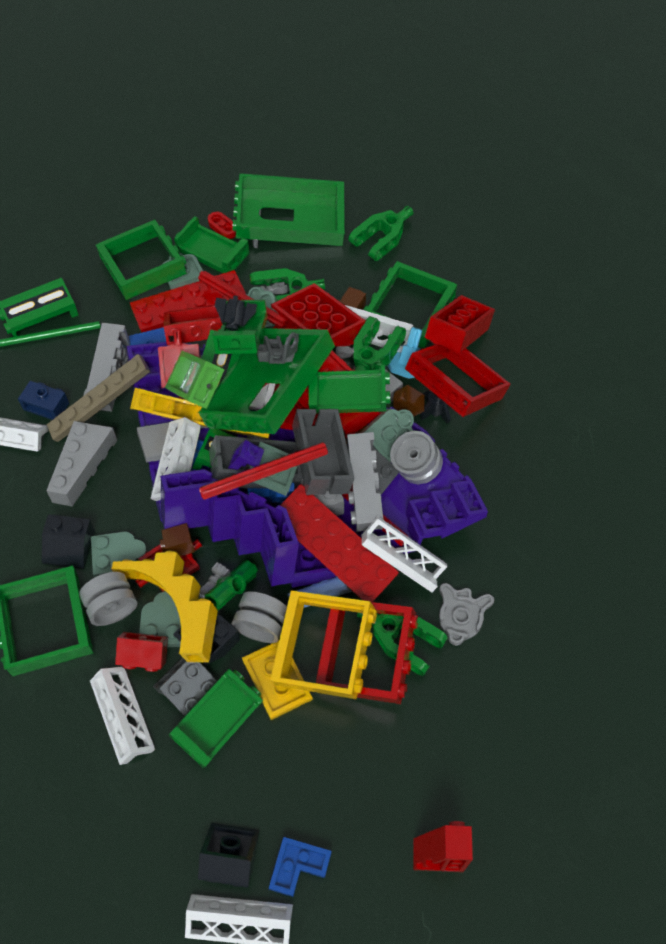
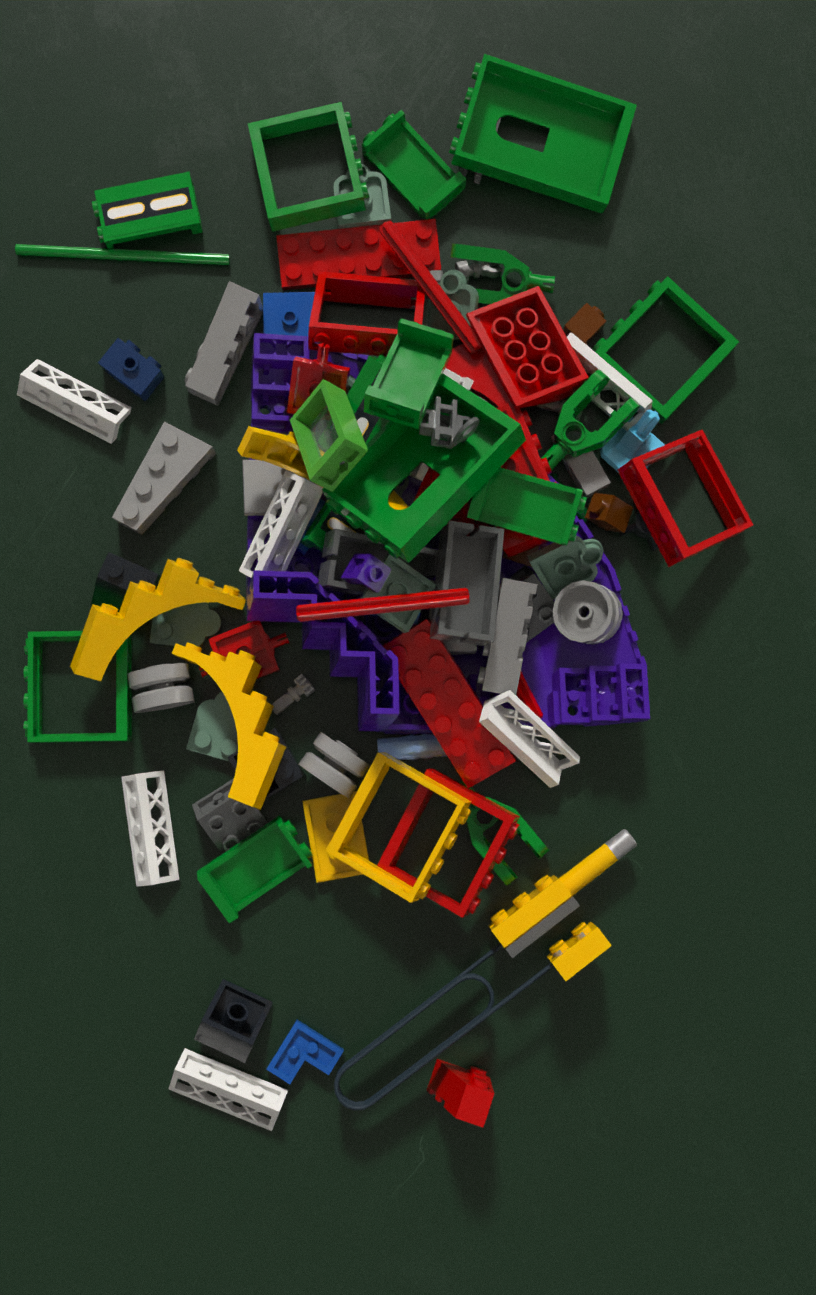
camera: 15 degrees right, 25 degrees up
dark tan plate [47,354,150,442] -> none
red brick [115,632,168,672] -> none
reddish brown brick [159,523,195,556] -> none
green piece [205,560,258,611] -> none
red plate [208,212,236,239] -> none
black brick [215,296,257,331] -> none
green piece [348,206,414,261] -> none
red brick [425,295,495,353] -> none
light grey tile [439,583,494,646] -> none
none -> yellow arch [70,558,246,681]
none -> piece [334,829,637,1111]

